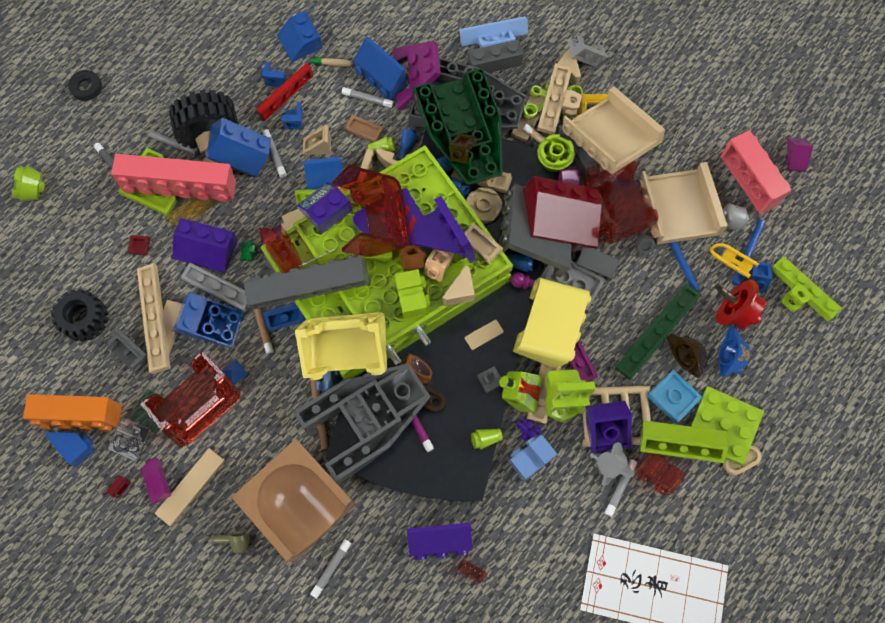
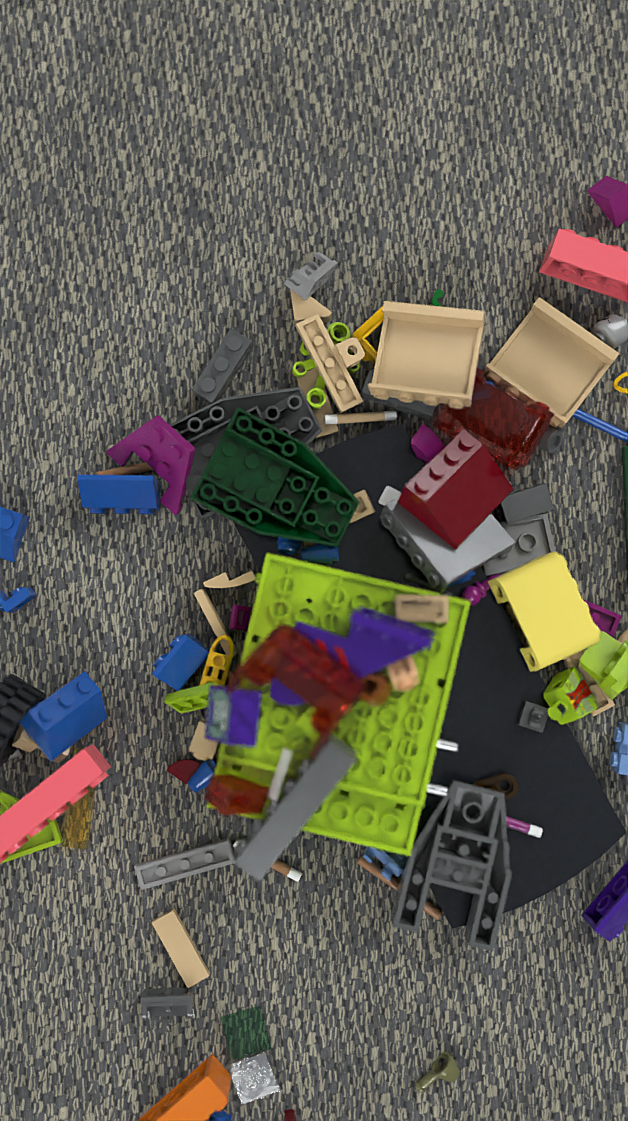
camera: 45 degrees left, 15 degrees up
black tyre [51,289,109,342] -> none
dark red tile [127,235,151,256] -> none
tan tile [137,263,171,374] -> none
clear red windscreen [140,351,240,447] -> none
magenta slope [141,457,172,505] -> none
tan tile [155,448,225,527] -> none
dark purple slope [172,218,238,273] -> none
blue slope [172,292,245,348] -> none
blue slope [220,360,248,386] -> none
medium nougat piece [231,439,356,563] -> none
green plant [240,240,256,261] -> none
red tile [256,63,313,121] -> none
bar [262,129,287,178] -> none
blue panel [282,102,303,130] -> none
light yellow windscreen [295,312,387,380] -> none
tan slope [303,125,331,155] -> none
tan piece [310,57,353,67] -> none
light grey bar [310,539,352,599] -> none
light grey bar [342,87,394,108] -> none
medium nougat tile [344,115,384,143] -> none
lime cone [368,136,396,154] -> none
lime brick [394,269,430,319] -> none
blue cone [397,128,419,160] -> none
rock [400,354,432,384] -> none
tan slope [443,266,475,306] -> none
dark brown bracket [449,134,476,163] -> none
light blue bracket [459,17,528,48] -> none
tan sticker [465,320,504,350] -> none
tan tile [466,188,502,224] -> none
lime cone [471,429,503,450] -> none
dark purple plant [517,418,543,441] -> none
lime cone [538,134,575,172] -> none

